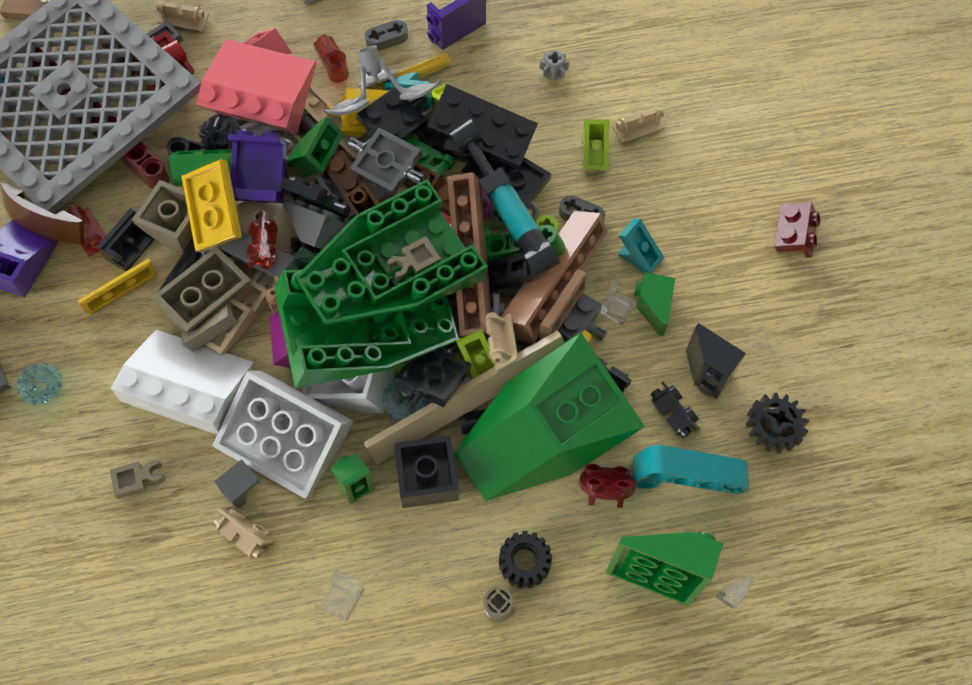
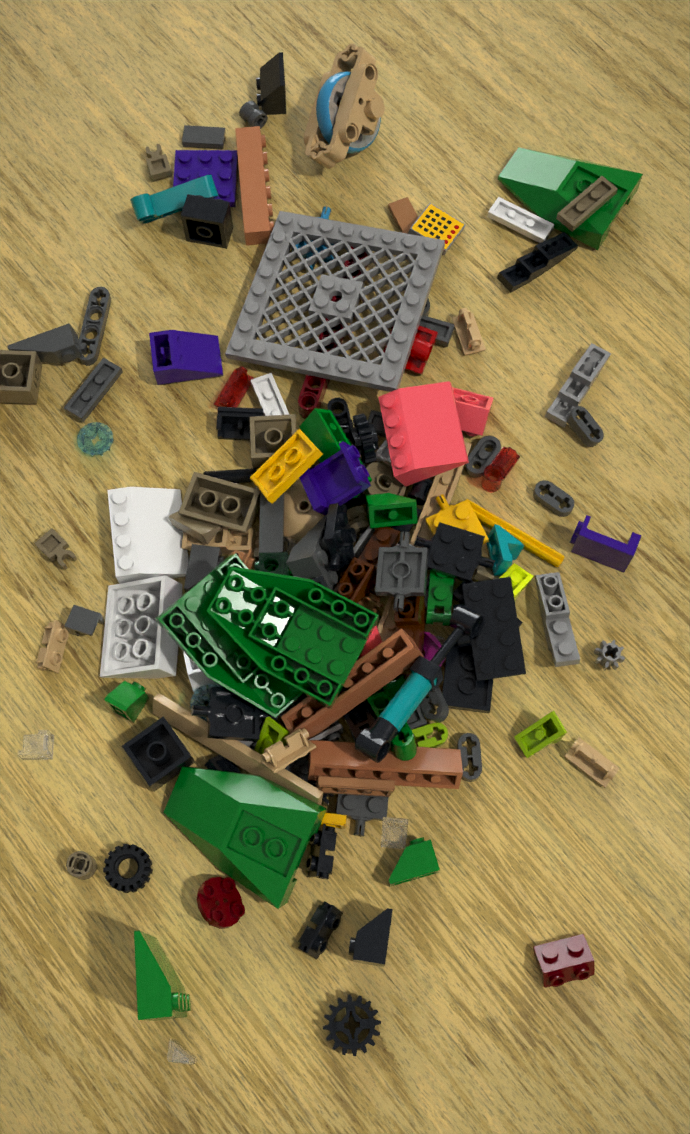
camera: 65 degrees right, 5 degrees up
reddish brown slope [1,182,84,244] -> none
yellow slope [78,258,157,315] -> none
clear red hinge [246,212,278,270] -> none
light grey plant [323,46,441,115] -> none
dark tan plate [387,236,441,281] -> none
teal slope [618,218,664,273] -> none
teal beam [633,445,749,494] -> none
none -> dark grey slope [184,544,225,593]
none -> white plate [251,373,289,416]
none -> dark grey plate [465,436,501,477]
none -> light grey slope [536,572,580,667]

